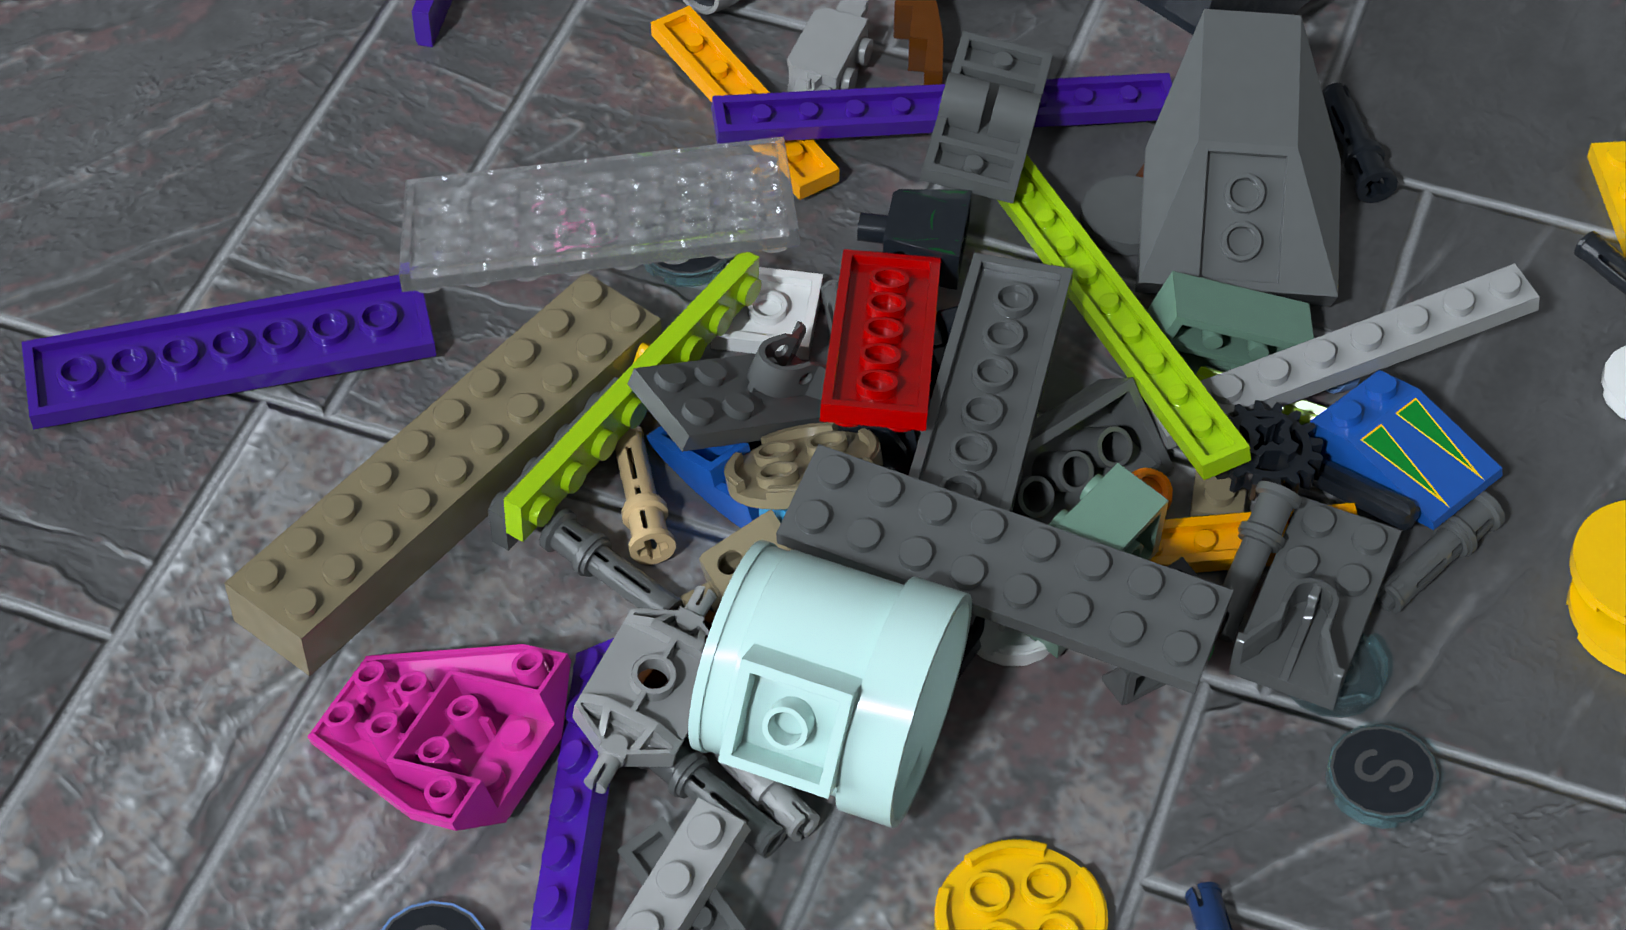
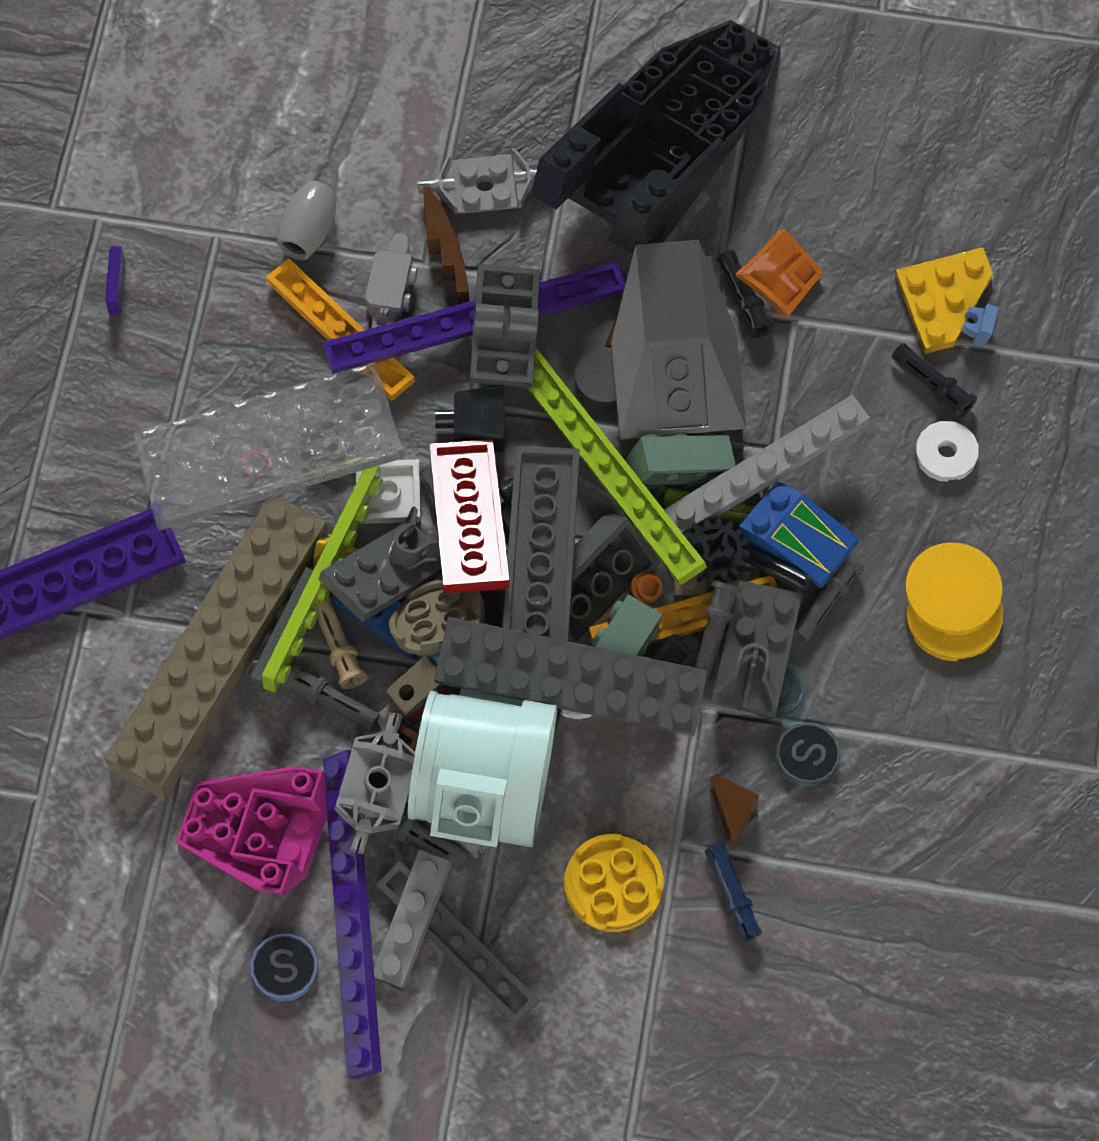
camera: 10 degrees left, 15 degrees up
none -> reddish brown slope [710,775,759,847]
none -> orange plate [736,229,824,317]

